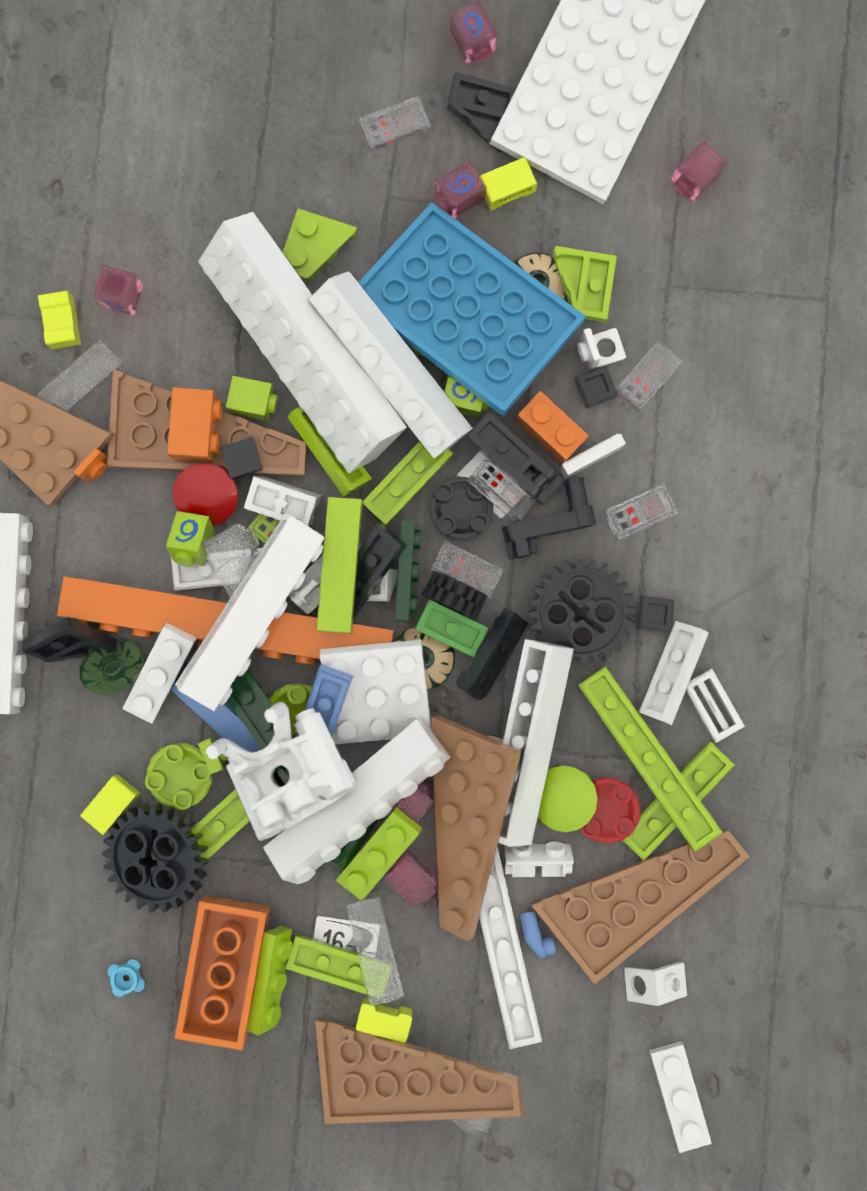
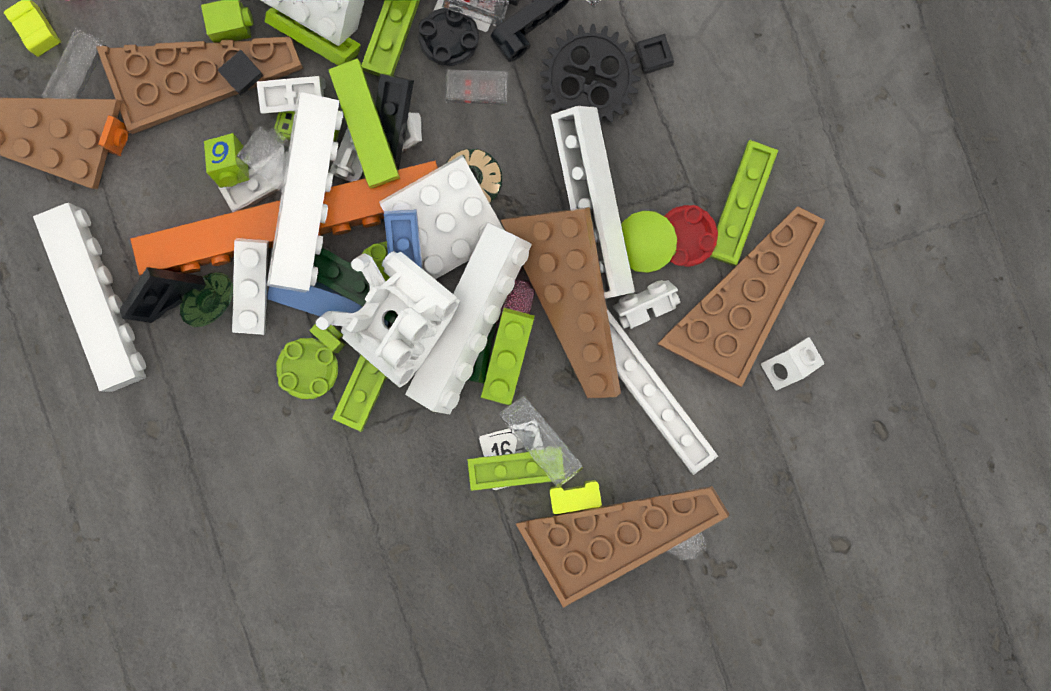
camera: 15 degrees left, 0 degrees up
neon yellow piece [80,774,141,835] -> none
black gear [102,802,209,913] -> none
medium azure plate [108,959,145,997] -> none
orange brick [167,387,223,462] -> none
red dish [173,463,238,526] -> none
orange brick [174,895,271,1050] -> none
lime plate [247,926,292,1036] -> none
clear pink brick [385,850,437,907] -> none
dark green plate [395,520,421,622] -> none
bright green plate [414,599,489,658] -> none
black tyre [422,571,487,620] -> none
black plate [457,607,528,700] -> none
medium blue arm [520,912,556,958] -> none
lime tile [578,667,723,851] -> none
white plate [639,621,709,725] -> none
white plate [649,1041,712,1153] -> none
white tile [685,669,745,743] -> none

